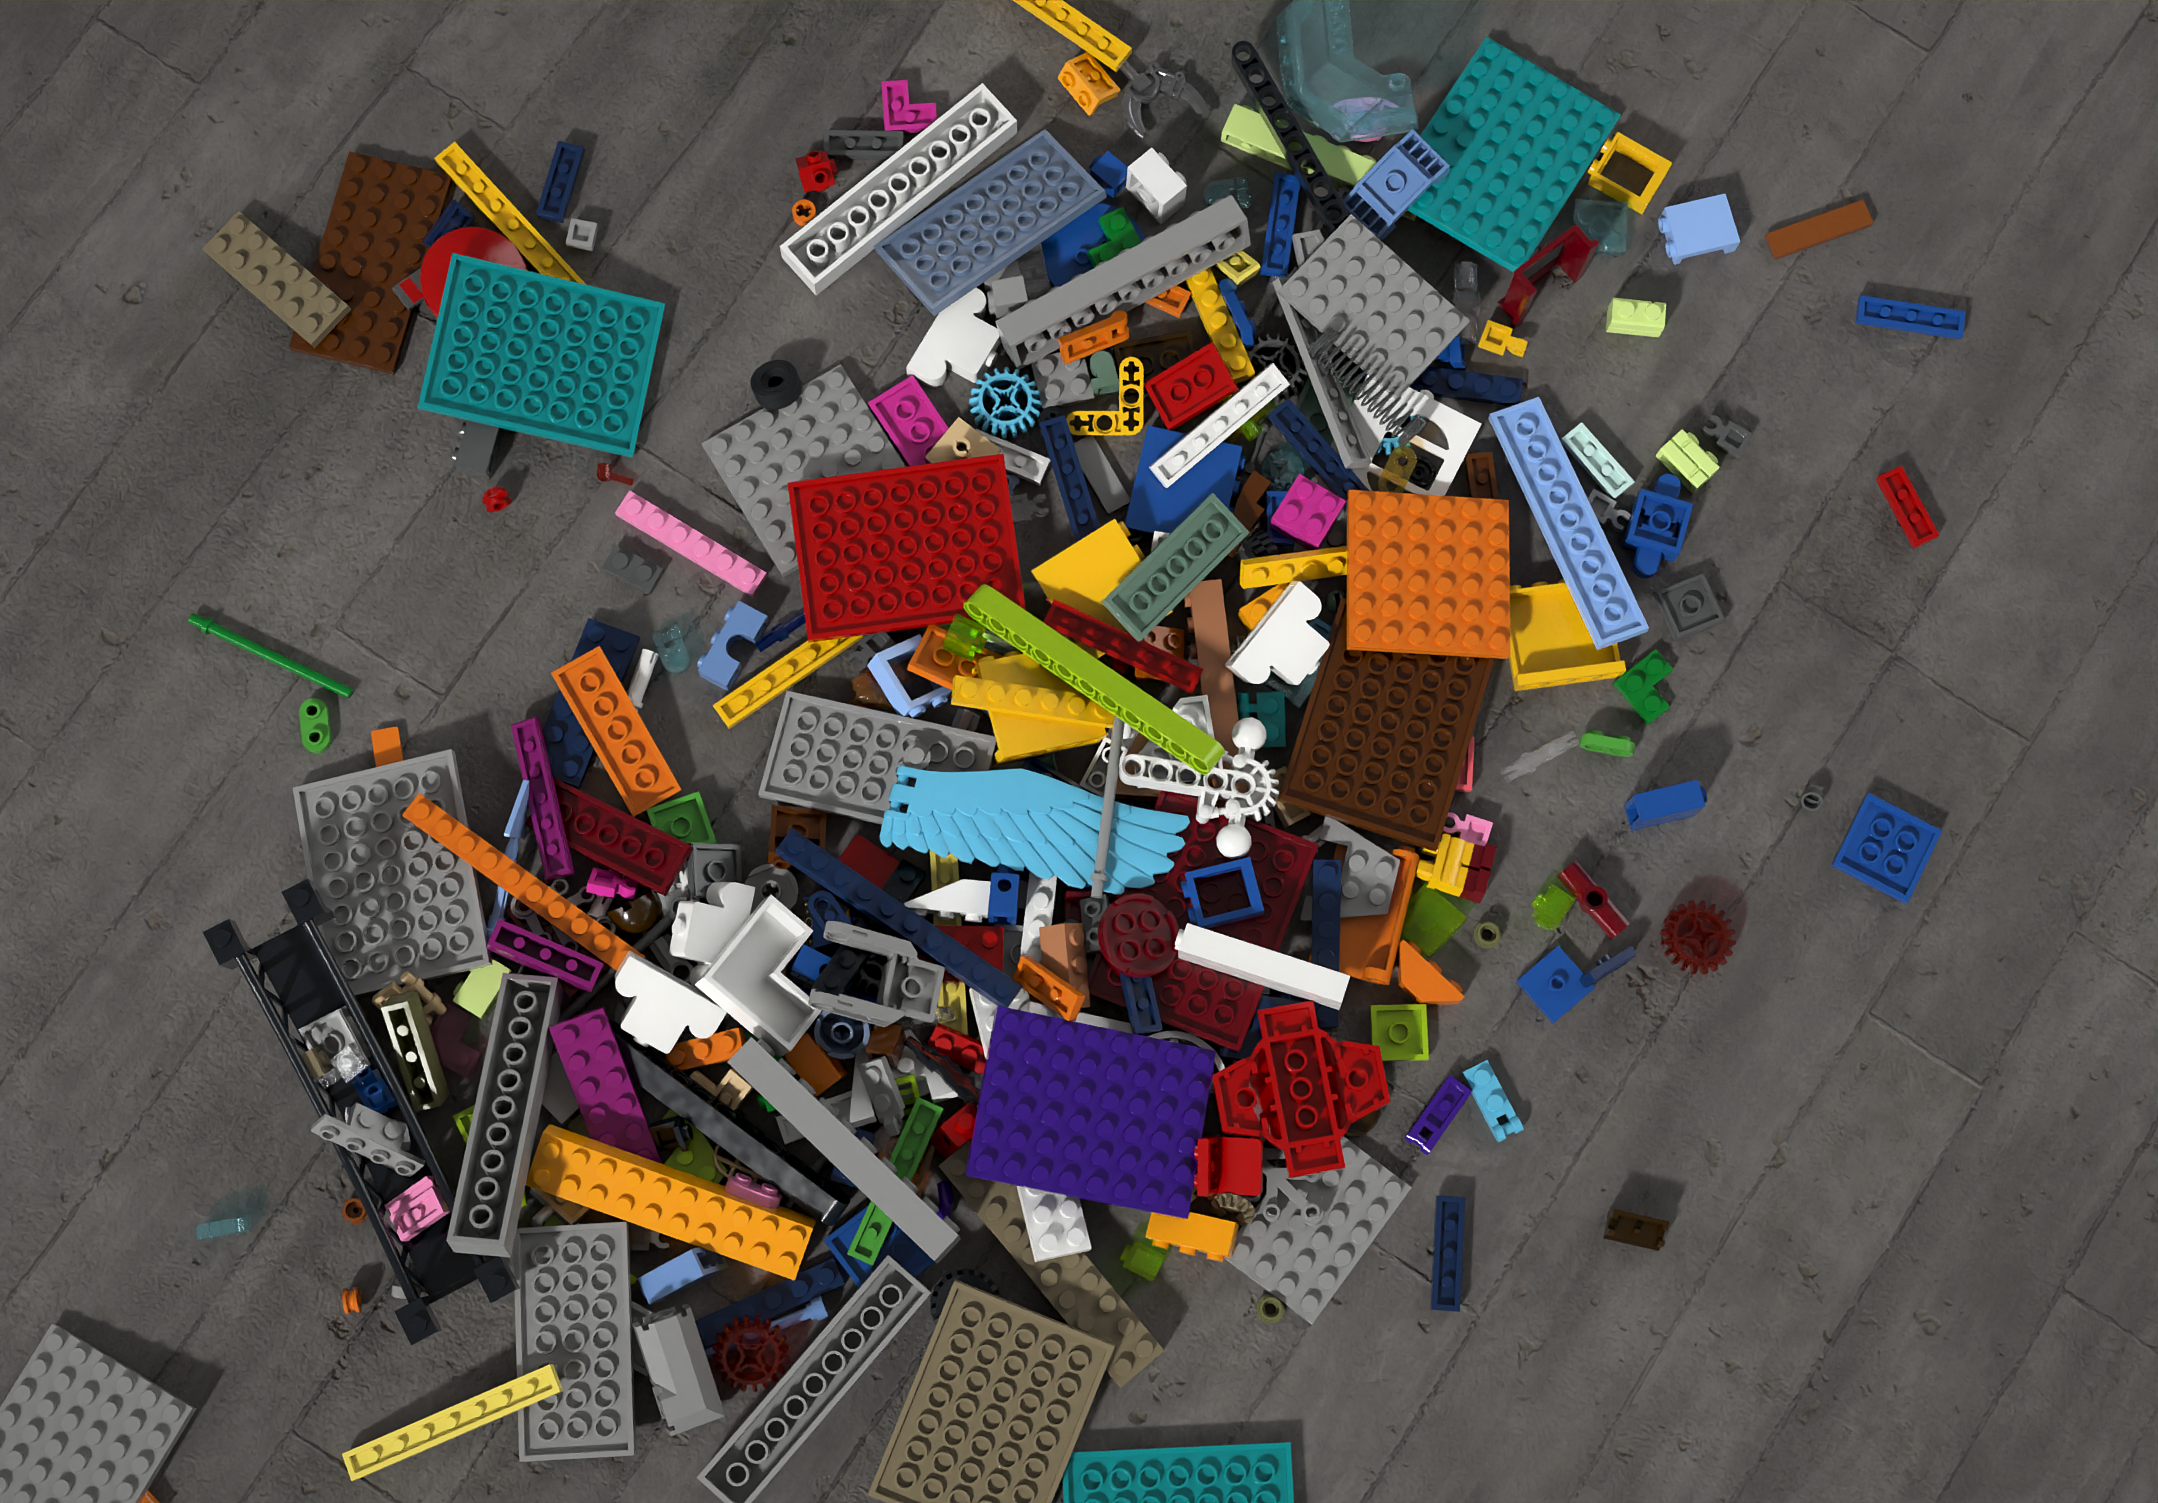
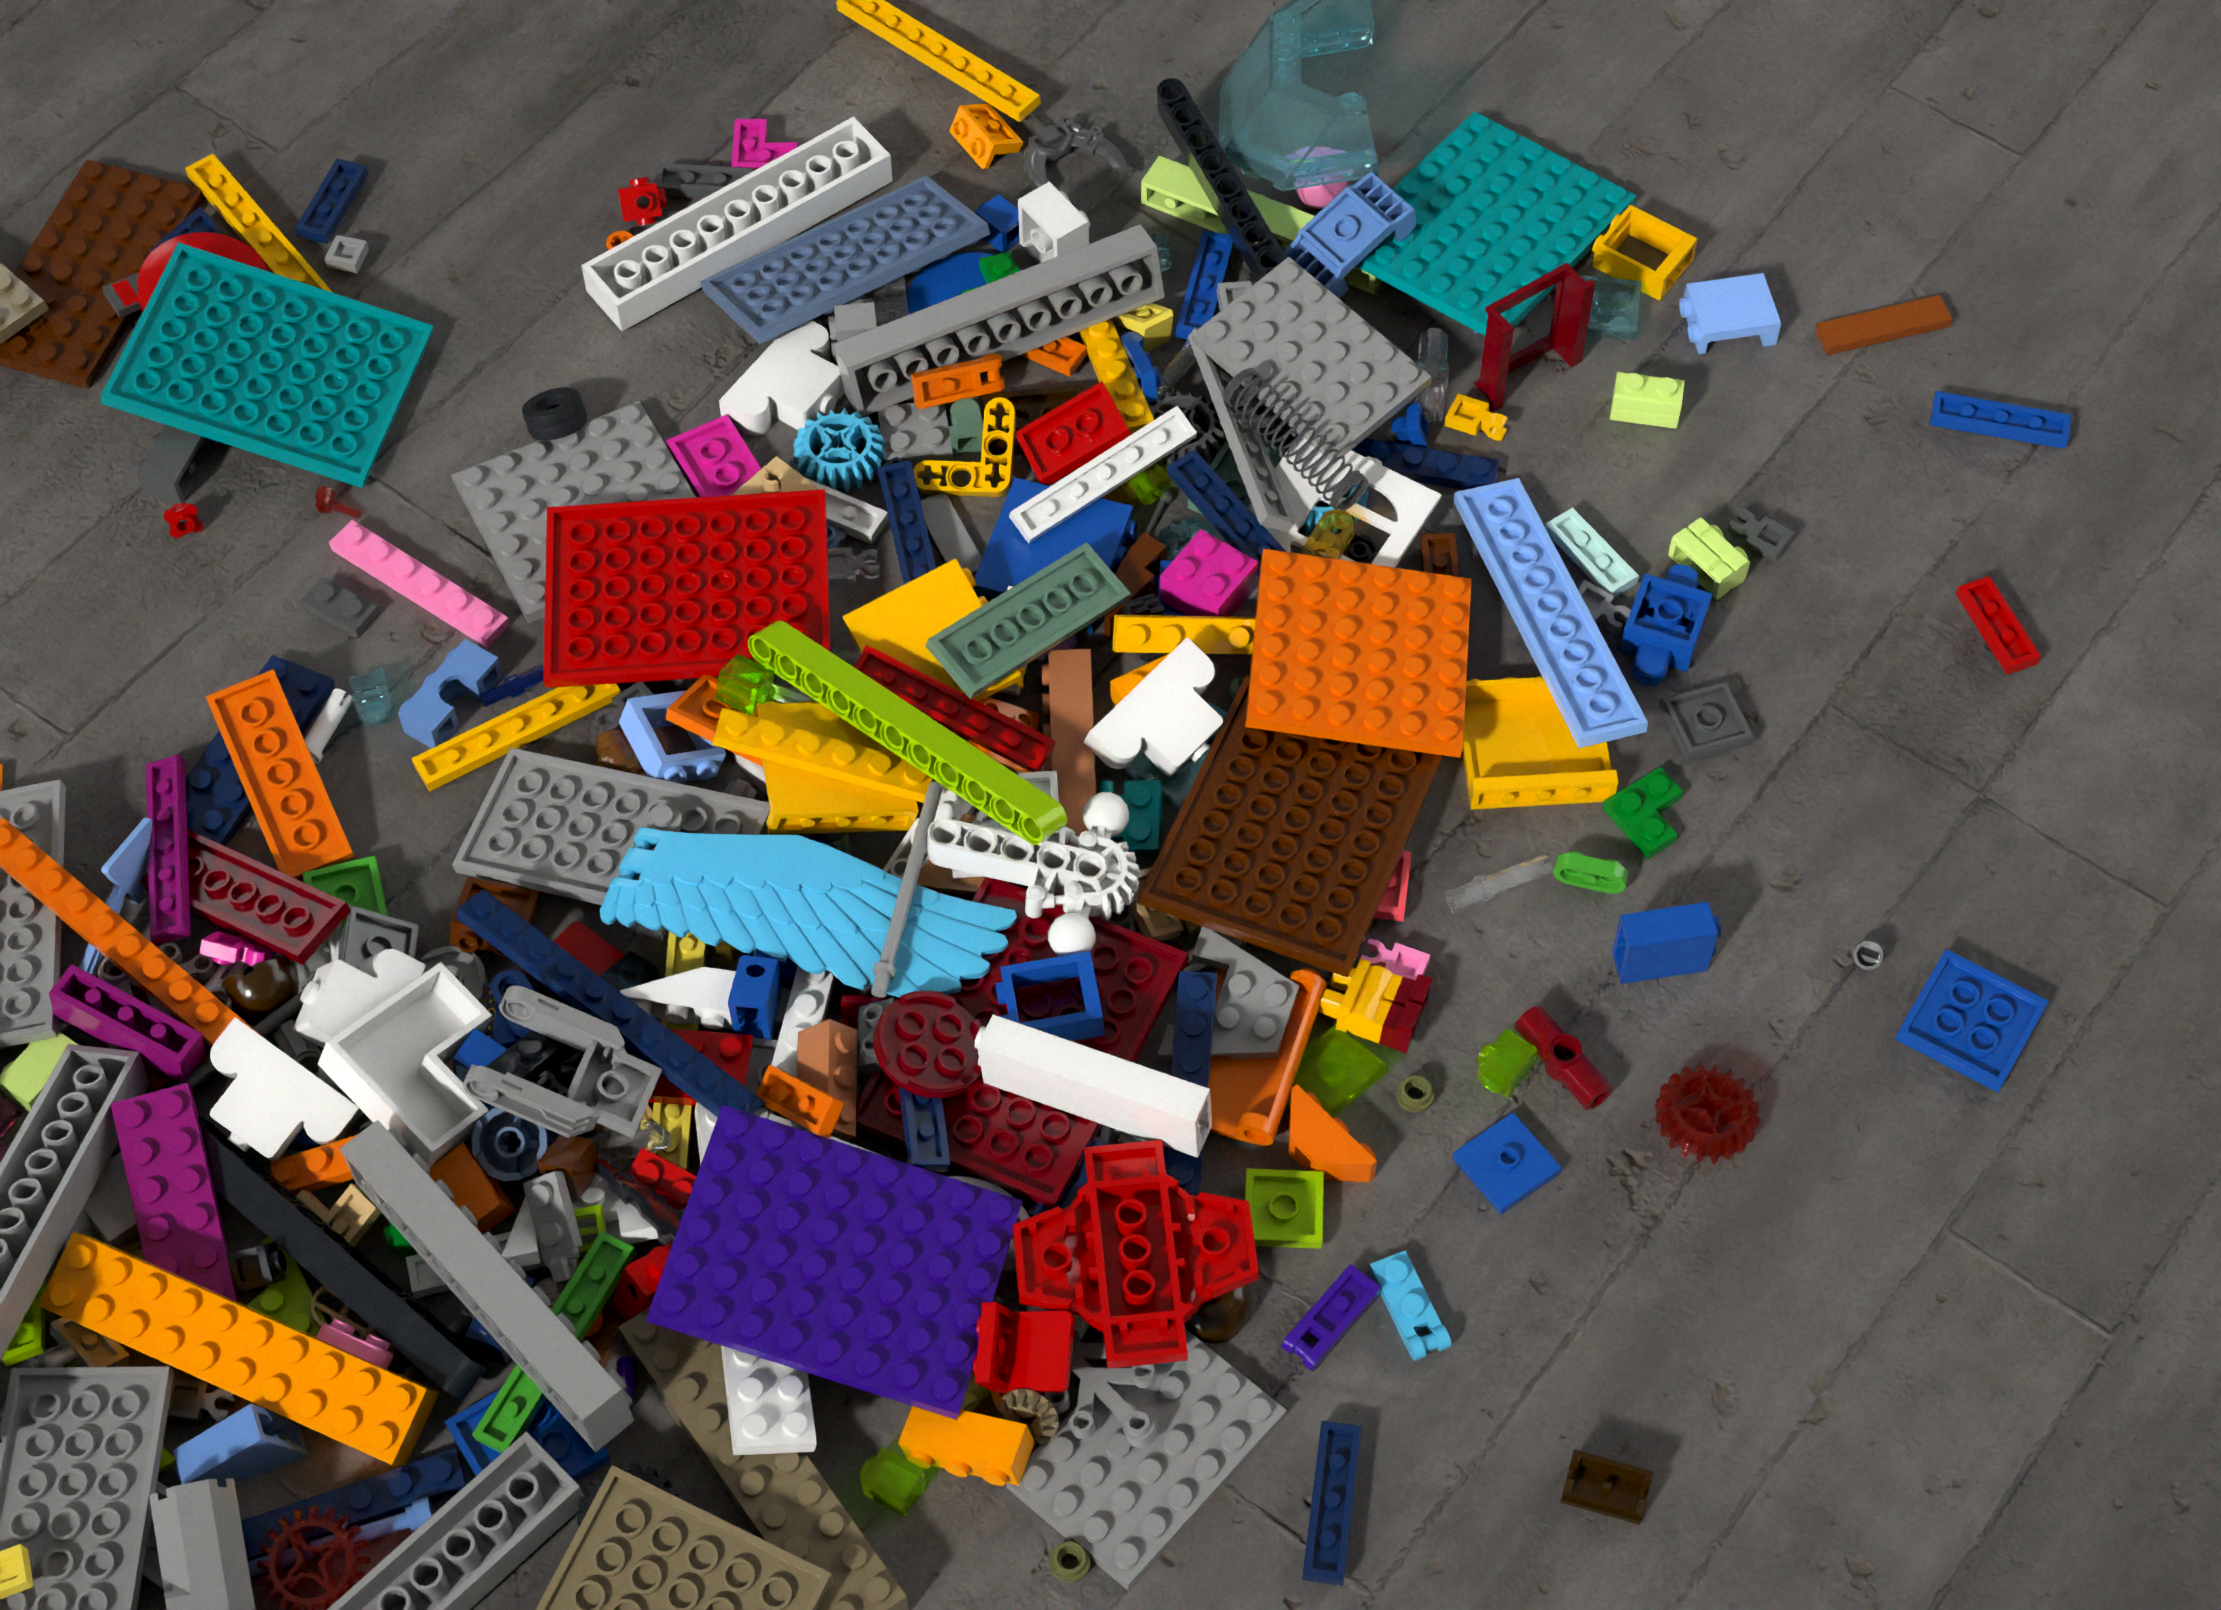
camera: 10 degrees right, 20 degrees down
dark blue plate [1579,946,1637,988] -> none

